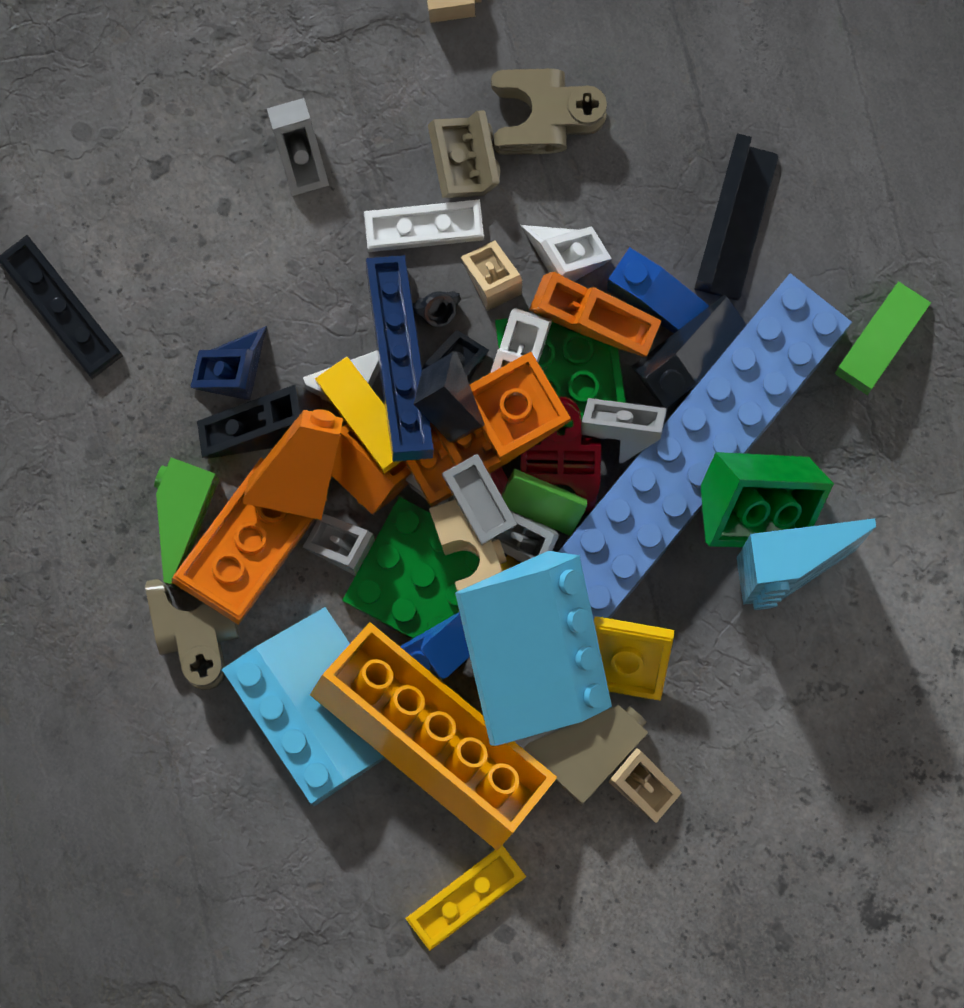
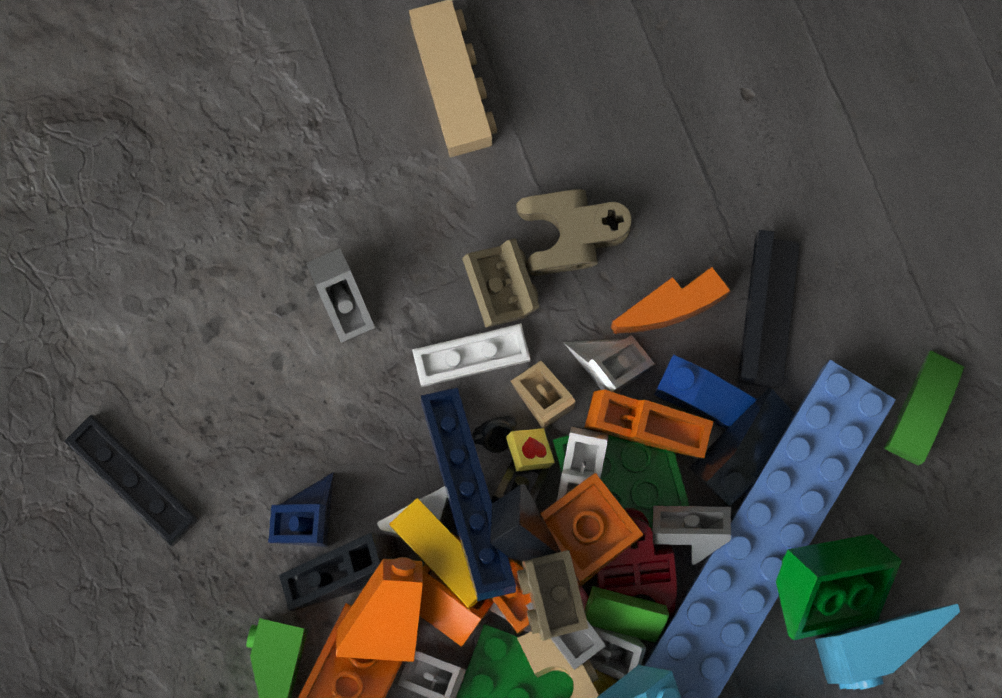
camera: 10 degrees left, 0 degrees up
none -> light yellow tile [506,428,555,471]
none -> dark tan bracket [517,550,589,641]
none -> orange slope [611,267,730,334]

